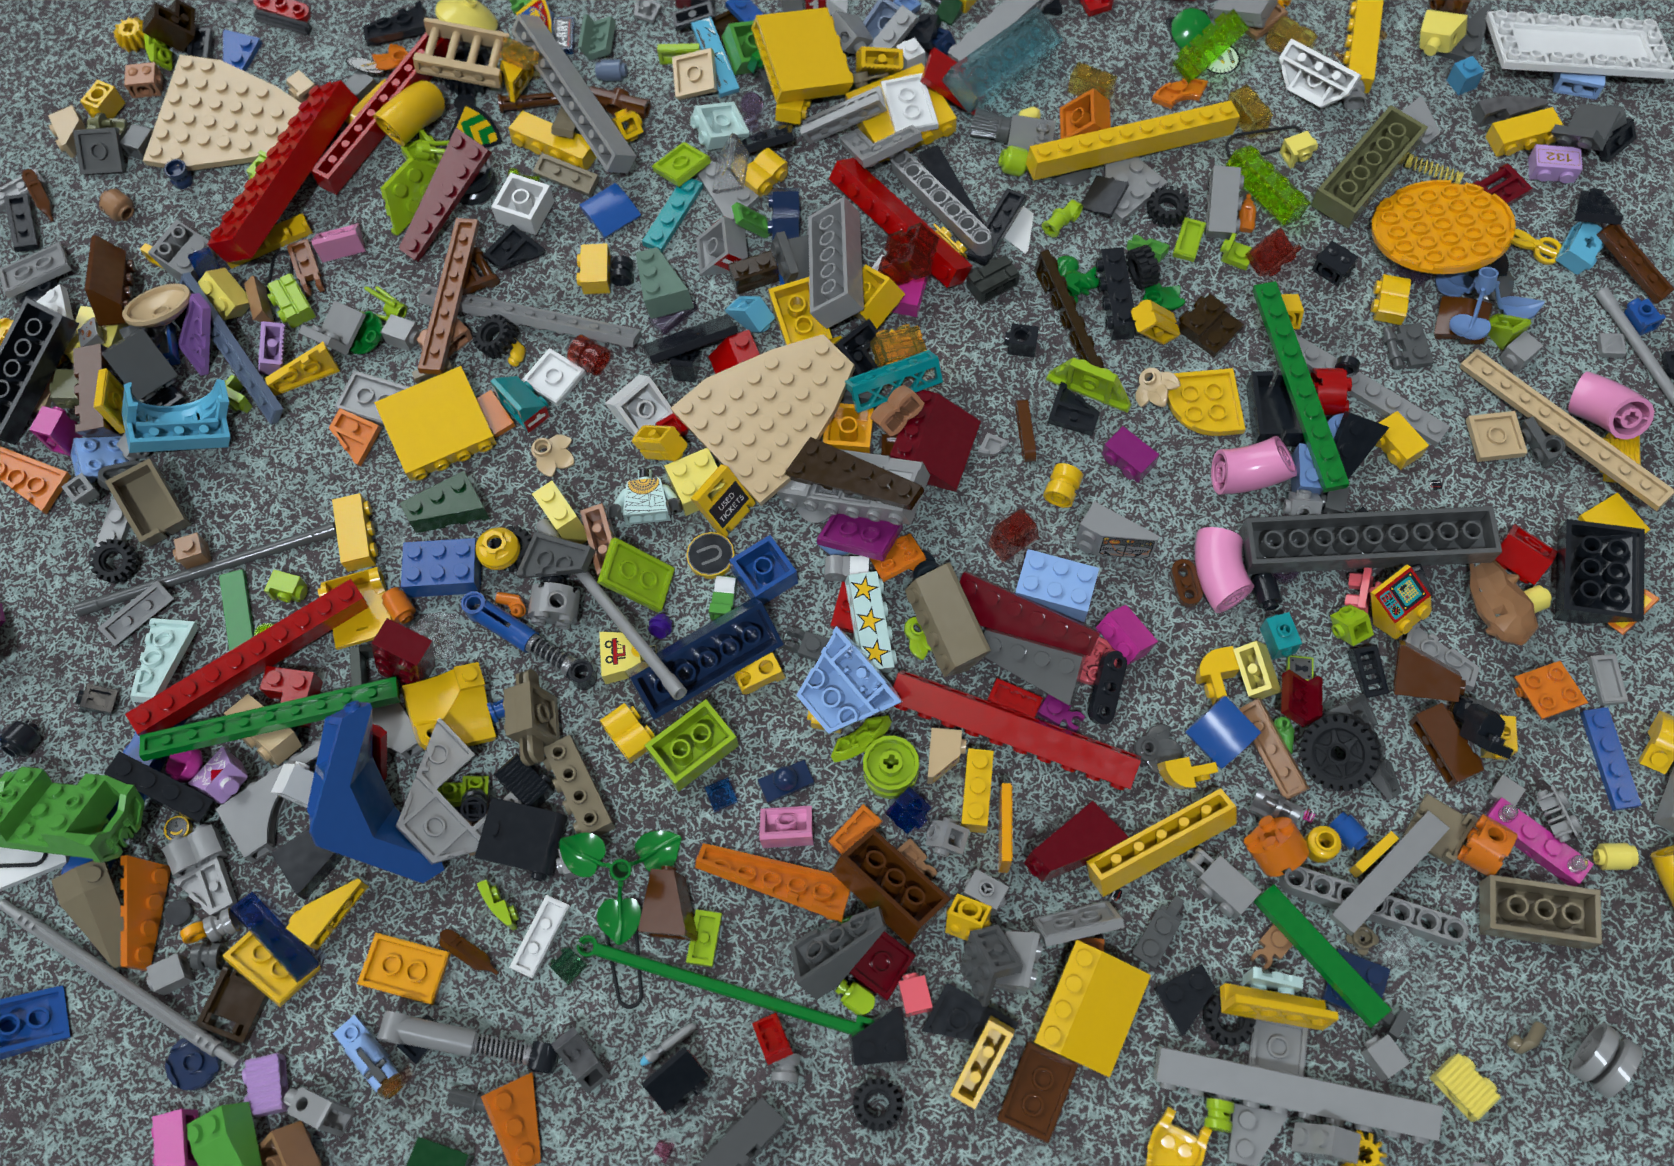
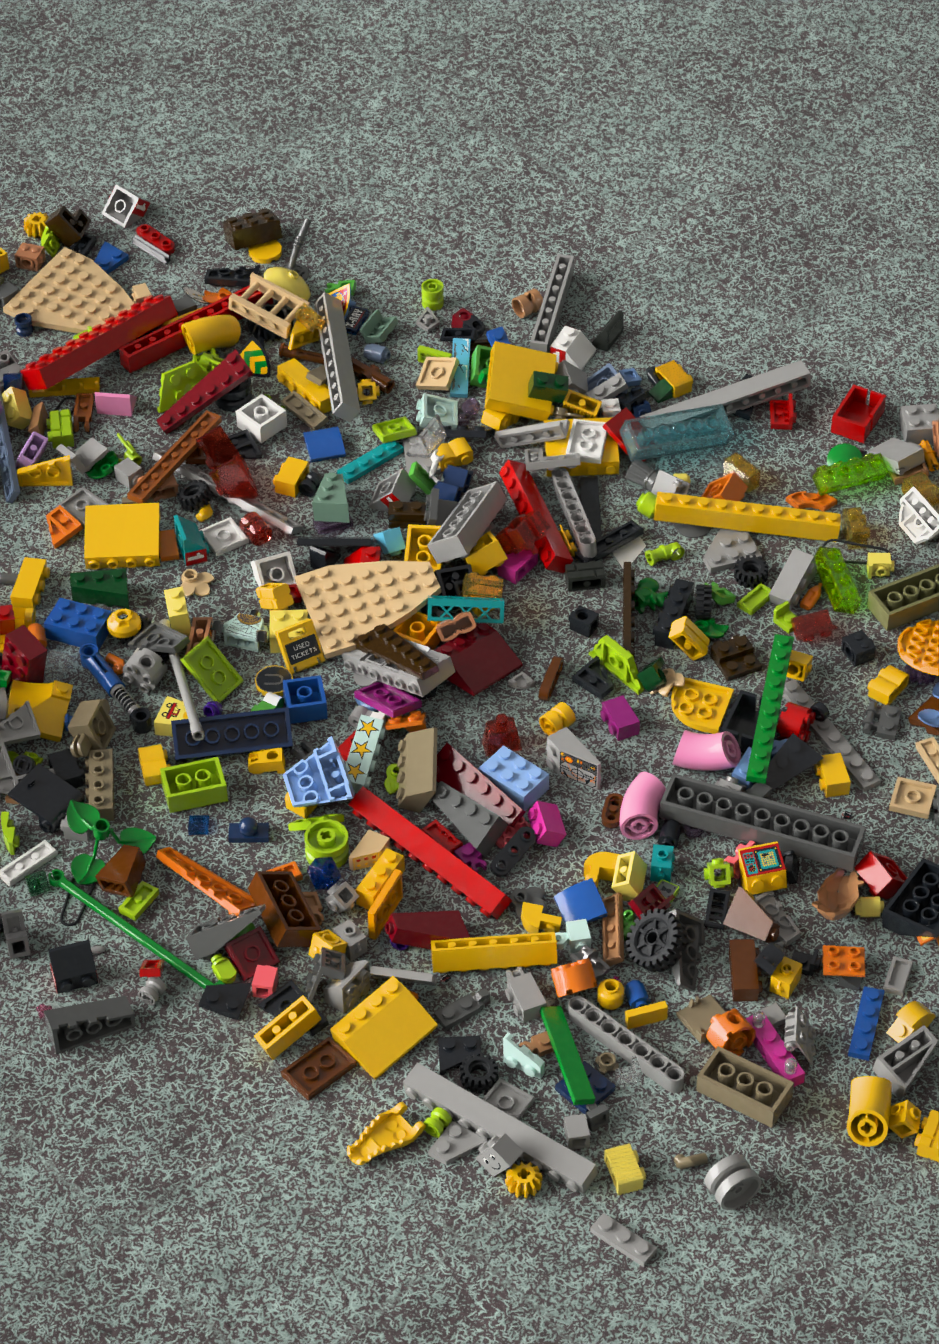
camera: 20 degrees right, 20 degrees down
bright pink slope [759,806,814,848] -> none
black tyre [853,1078,903,1131] -> none
black piece [1081,175,1129,217] -> none
sticker [1200,43,1240,74] -> none
yellow fence [1220,983,1339,1031] -> none
light grey tile [1330,810,1450,936] -> none
light yellow brick [1593,843,1639,870] -> none
none -> clear red windscreen [196,425,260,499]
none -> white piece [429,449,444,484]
none -> dark green brick [528,371,569,403]
none -> light aqua brick [555,919,591,953]
none -> dark green plate [637,657,667,692]
none -> black bracket [791,949,822,977]

